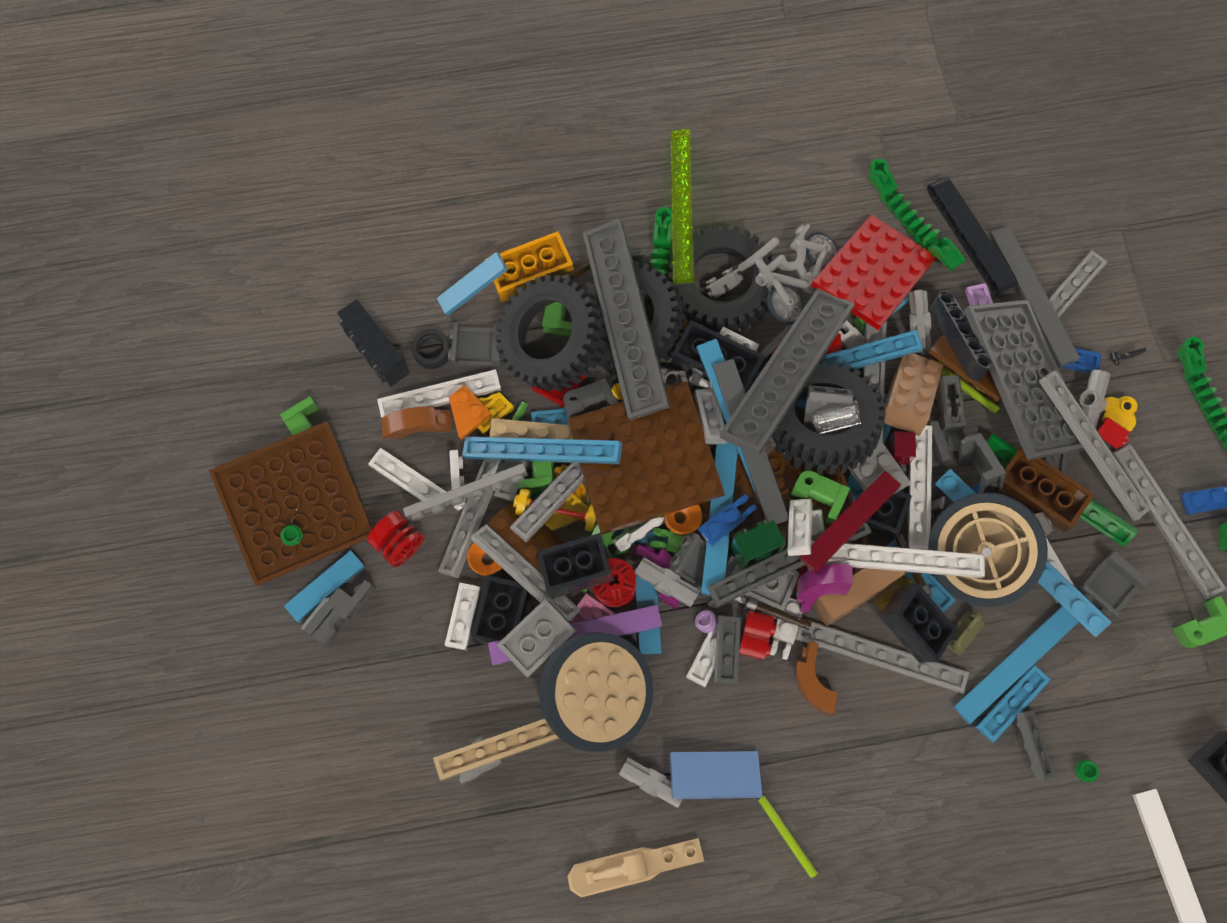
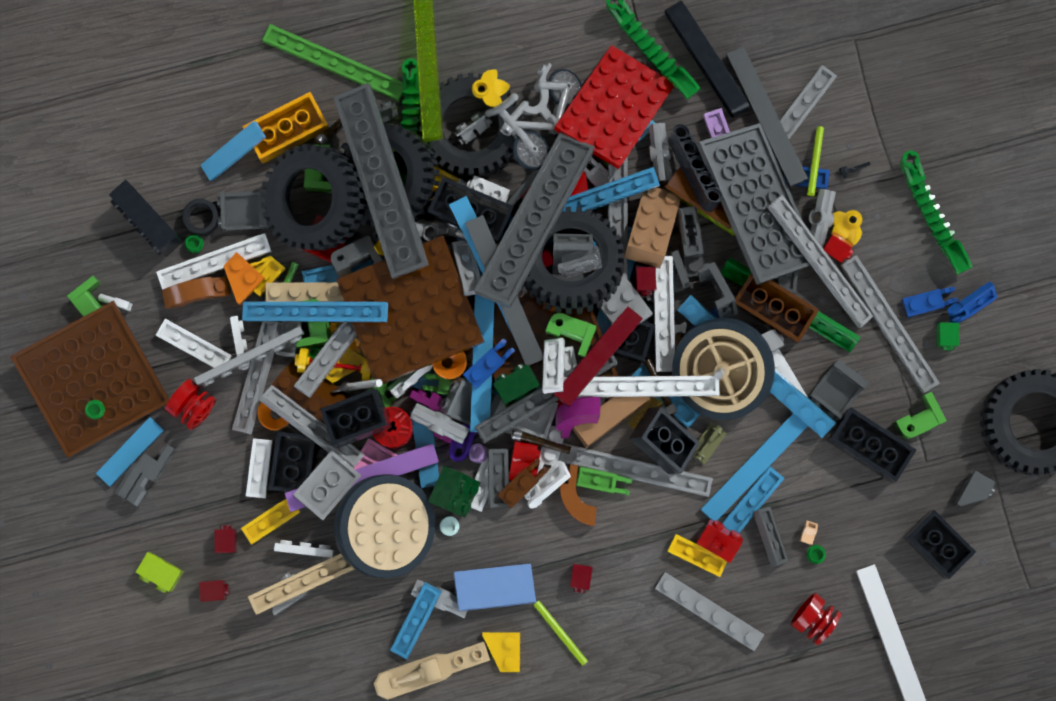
camera: 10 degrees left, 10 degrees up
none -> white bar [98,294,133,311]
none -> lime brick [136,552,184,593]
none -> green plate [185,234,204,254]
none -> dark red brick [199,580,230,602]
none -> dark red brick [214,525,237,553]
none -> yellow plate [241,499,301,545]
none -> bright green tile [262,24,403,102]
none -> white plate [274,540,335,558]
none -> white piece [331,379,382,393]
none -> dark azure tile [390,582,442,660]
none -> dark green brick [428,466,481,518]
none -> light aqua tile [440,516,459,536]
none -> dark purple plate [449,424,475,462]
none -> yellow plate [472,69,510,107]
none -> yellow wing [482,632,520,672]
none -> reddish brown hinge [497,458,549,508]
none -> white hinge [524,461,571,509]
none -> dark red brick [570,564,593,593]
none -> bright green hinge [576,467,632,495]
none -> light grey plate [654,572,764,651]
none -> yellow plate [667,534,727,577]
none -> red brick [697,519,743,563]
none -> red wheel [790,593,842,645]
none -> light nougat piece [799,520,818,545]
none -> lime bar [807,126,824,196]
none -> black brick [827,407,917,483]

